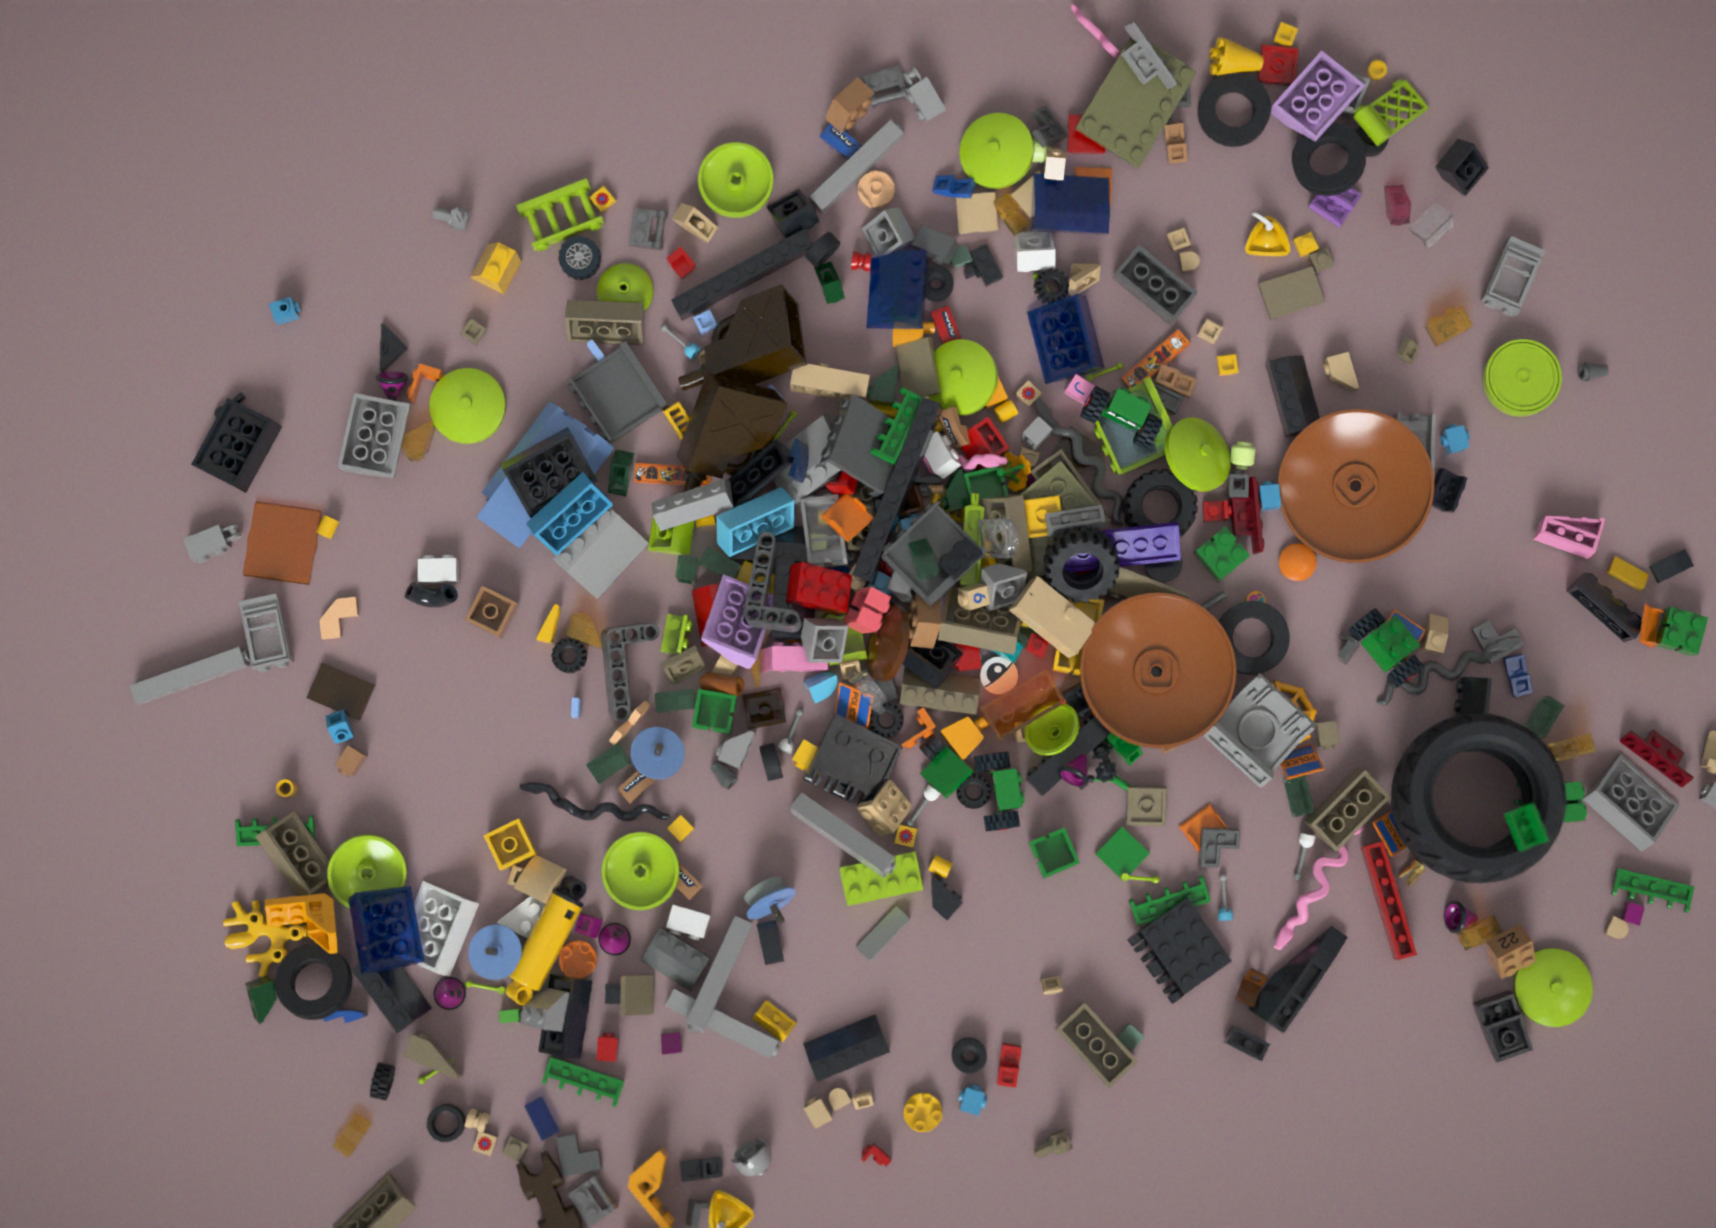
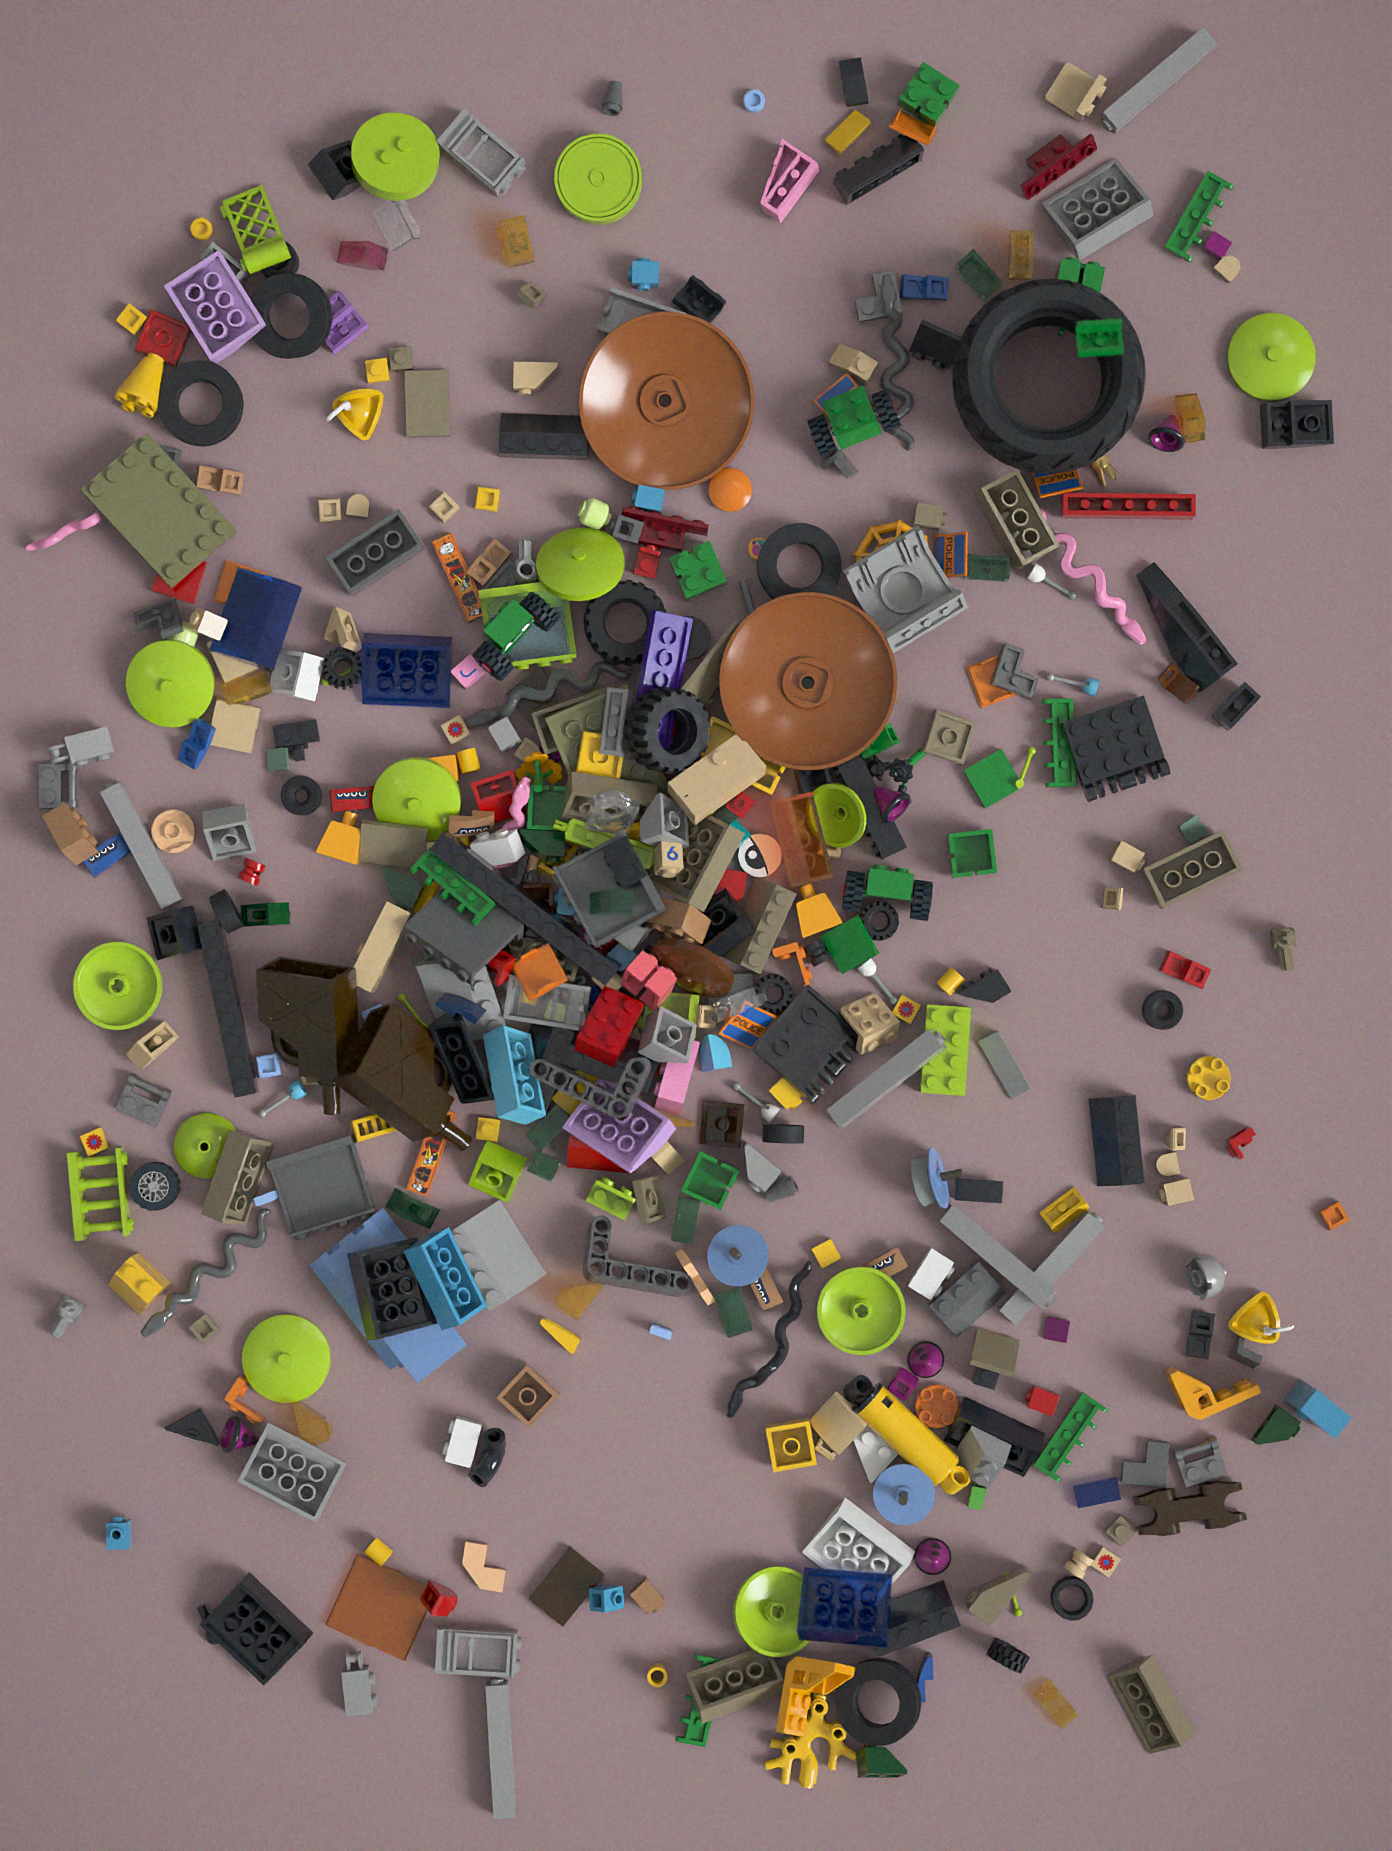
camera: 75 degrees left, 5 degrees up
lime hinge [465,980,506,994] -> none
black tyre [551,638,587,674] -> none
light grey slope [651,479,733,531] -> none
red panel [666,247,696,279] -> none
dark orange brick [699,672,744,696] -> none
clear blue slope [866,250,928,329] -> none
dark grey brick [912,225,959,265] -> none
dark azure brick [958,1084,988,1116] -> none
lime hinge [1086,362,1123,382] -> none
light grey bracket [1121,22,1177,90] -> none
medium nougat brick [1485,924,1535,979] -> none
none -> dark grey animal [141,1209,271,1337]
none -> lime brick [351,112,440,201]
none -> red slope [420,1580,458,1617]
none -> light grey axle [513,540,539,584]
none -> light blue tile [743,89,765,113]
none -> tan brick [1109,841,1145,873]

